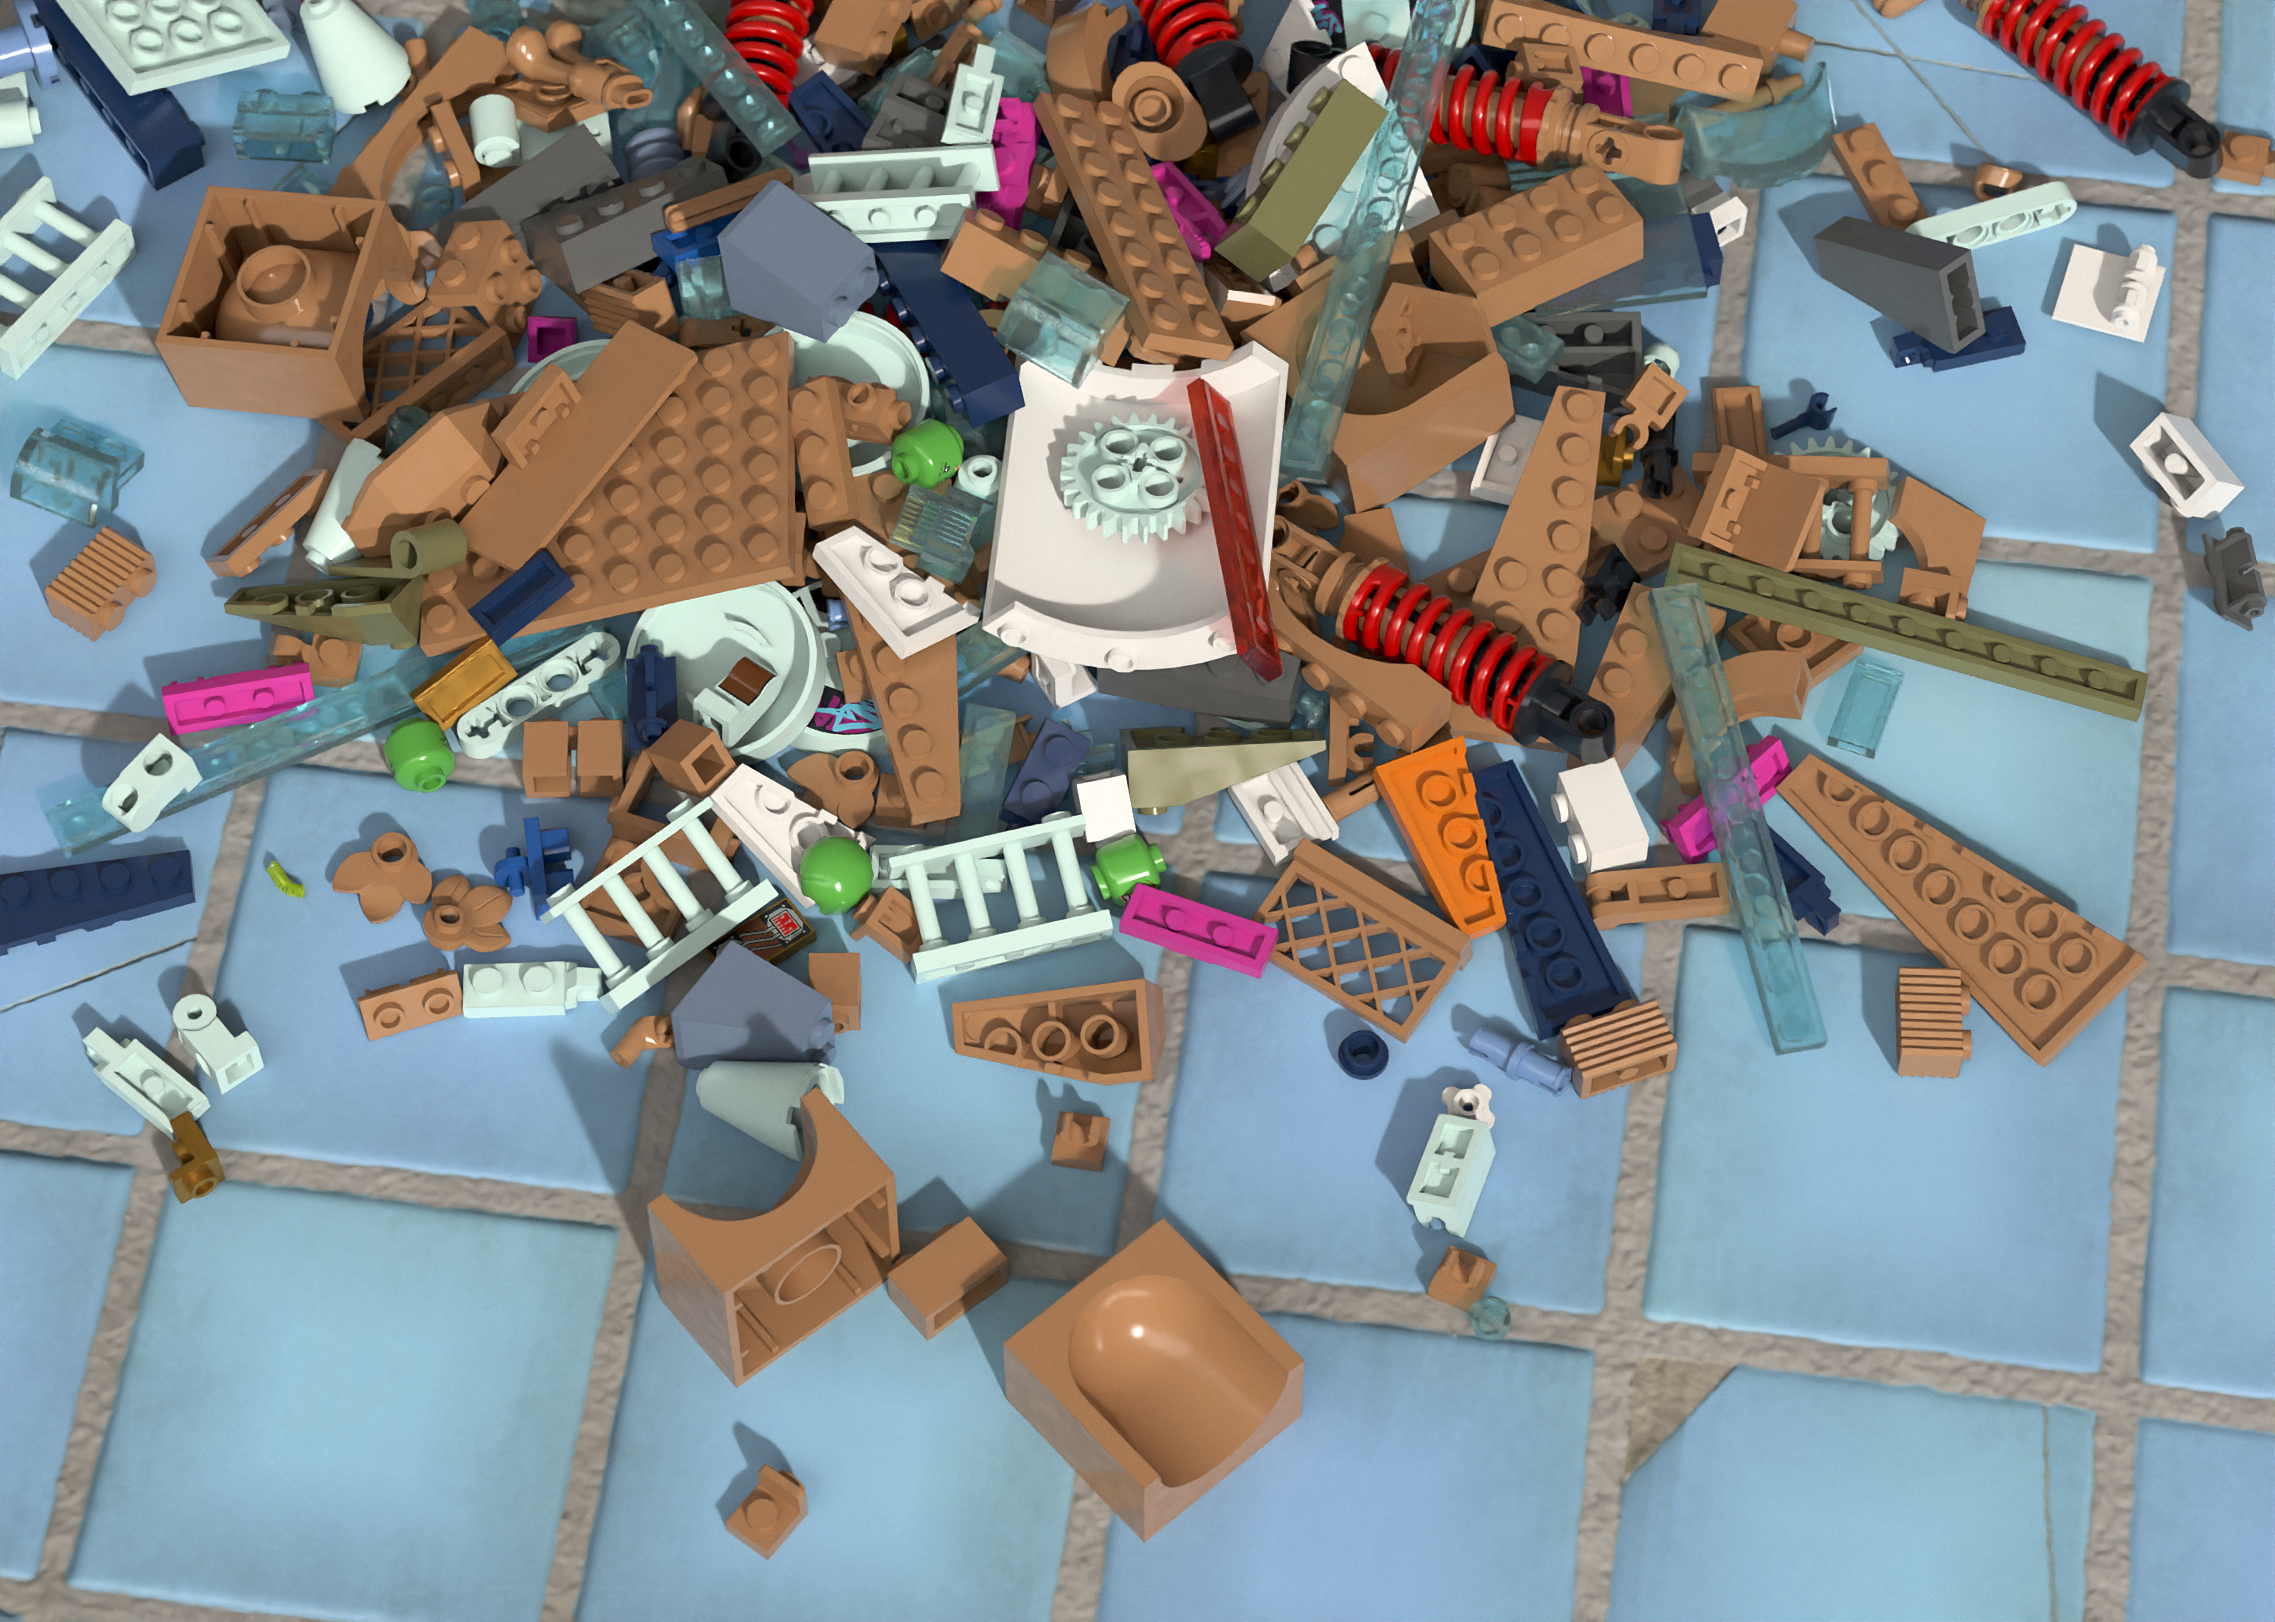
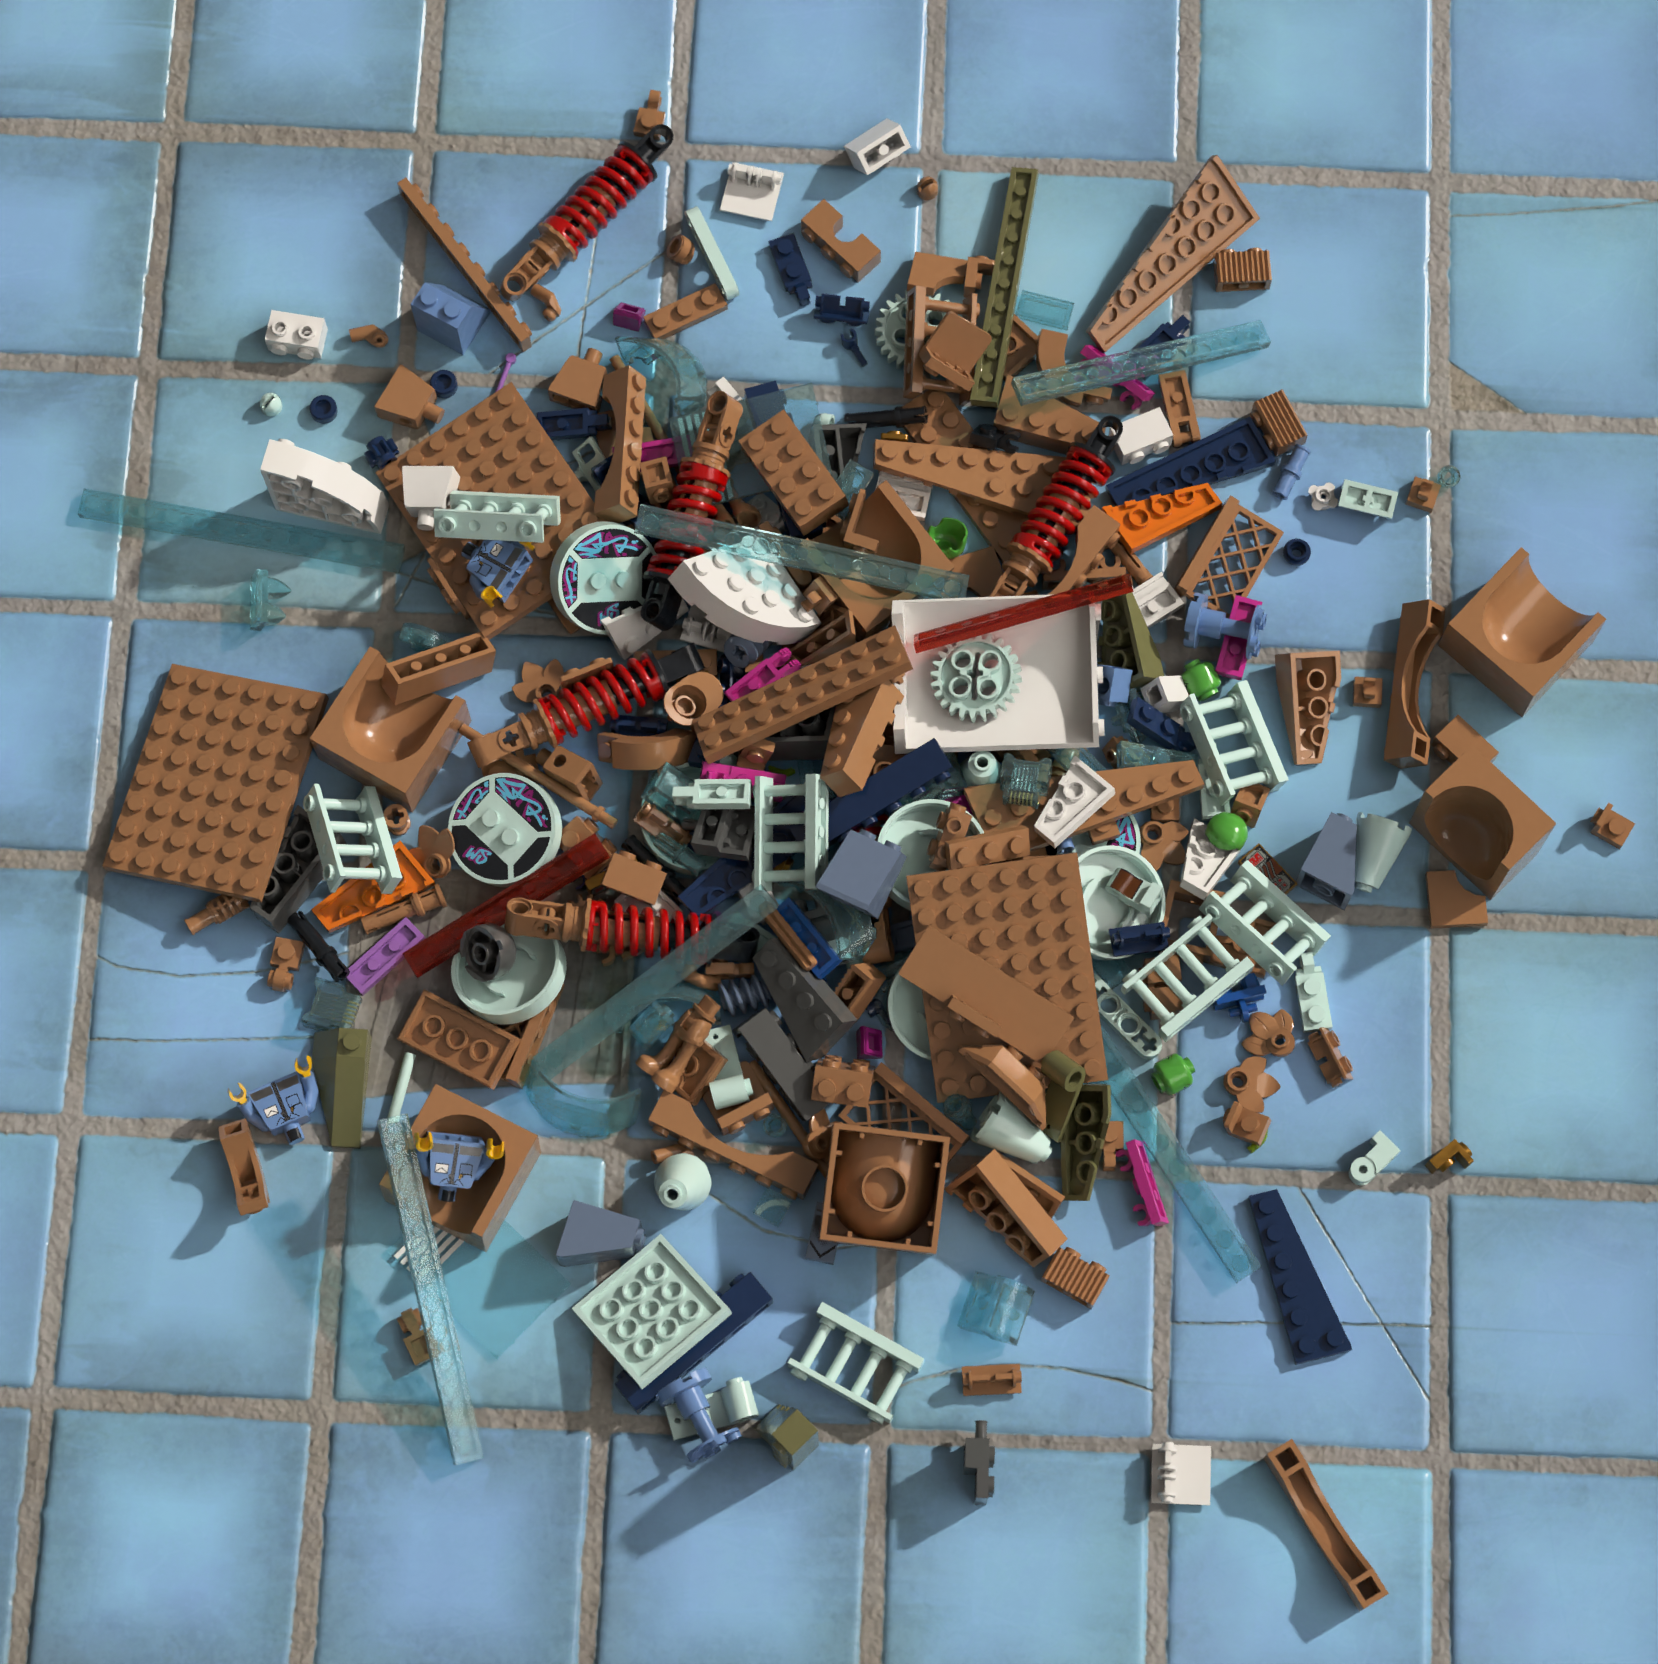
camera: 95 degrees left, 15 degrees up
light aqua hinge [83,1027,210,1141] -> none
light aqua leg [102,733,202,833] -> none
clear light blue brick [233,89,337,164] -> none
pearl gold tile [409,635,518,732] -> none
dark blue tile [467,550,575,648] -> none
medium nougat arm [609,1015,675,1069] -> none
medium nougat brick [646,718,737,799] -> none
medium nougat brick [808,953,862,1034] -> none
bright green head [891,418,964,491] -> none
clear light blue brick [996,251,1130,390] -> none
olive wedge [1214,78,1389,283] -> none
medium nougat plate [1608,362,1689,453] -> none
medium nougat tile [1711,386,1768,454] -> none
dark grey slope [1814,215,1986,354] -> none
dark grey hinge [2202,527,2267,632] -> none
none -> magenta slope [613,302,646,332]
none -> medium nougat arch [801,199,881,283]
none -> dark blue hinge [813,294,870,326]
none -> medium nougat hinge [917,176,938,200]
none -> bright green hair [927,517,968,559]
none -> medium nougat wedge [944,1149,1068,1267]
none -> medium blue brick [1097,664,1133,707]
none -> light aqua fence [1121,914,1254,1043]
none -> medium blue piece [1183,592,1267,660]
none -> medium nougat bracket [1223,1101,1271,1146]
none -> medium nougat arch [1384,599,1446,769]
none -> medium nougat tile [1425,870,1488,929]

